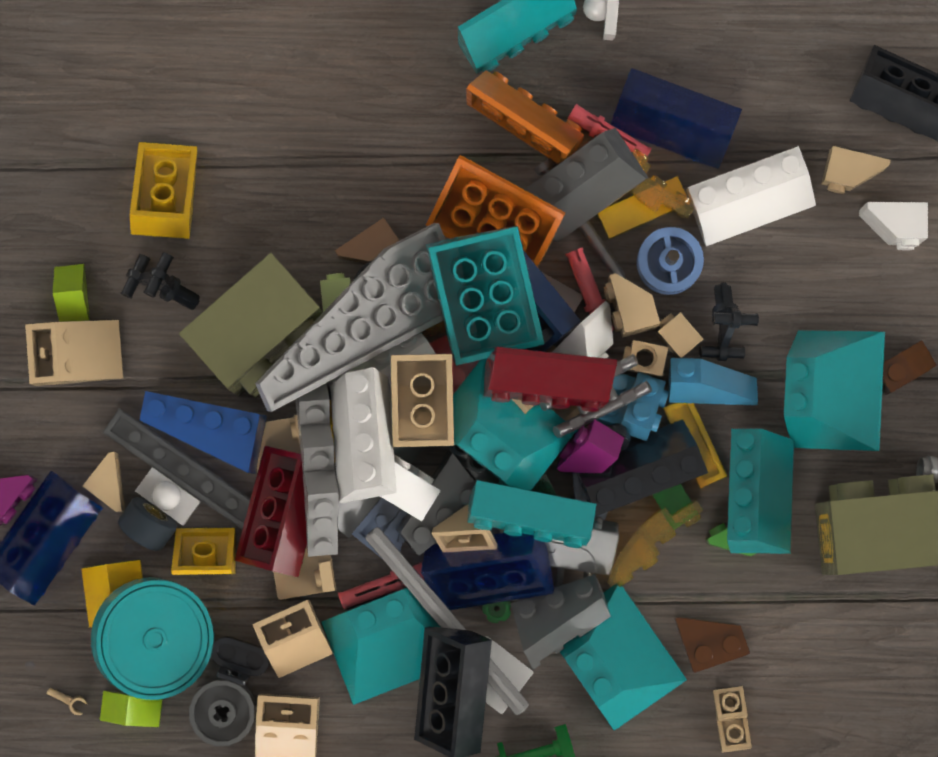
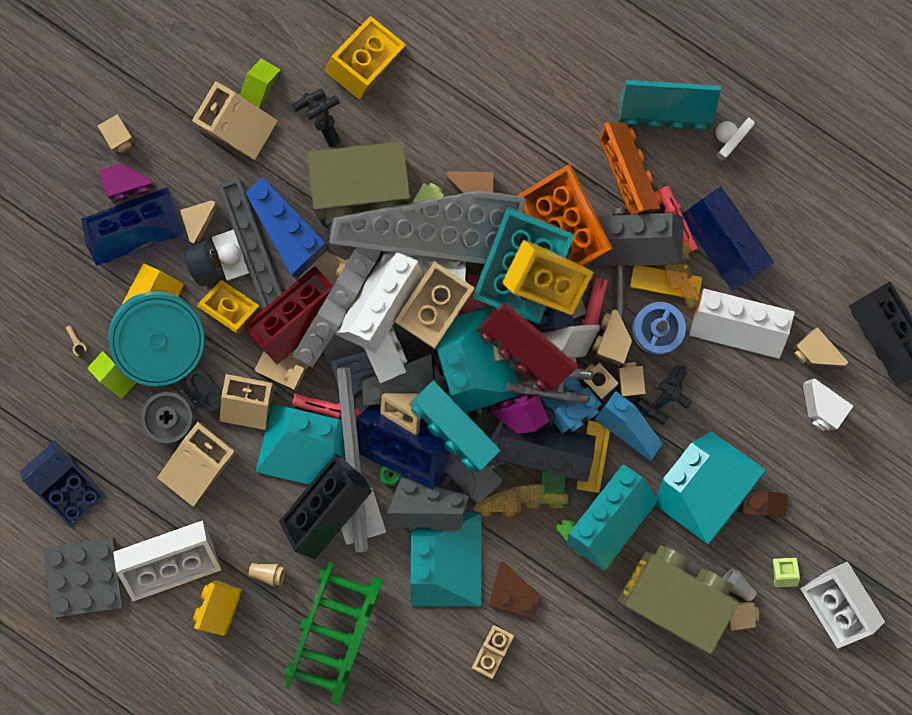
camera: 30 degrees right, 0 degrees up
none -> yellow slope [502,240,593,315]

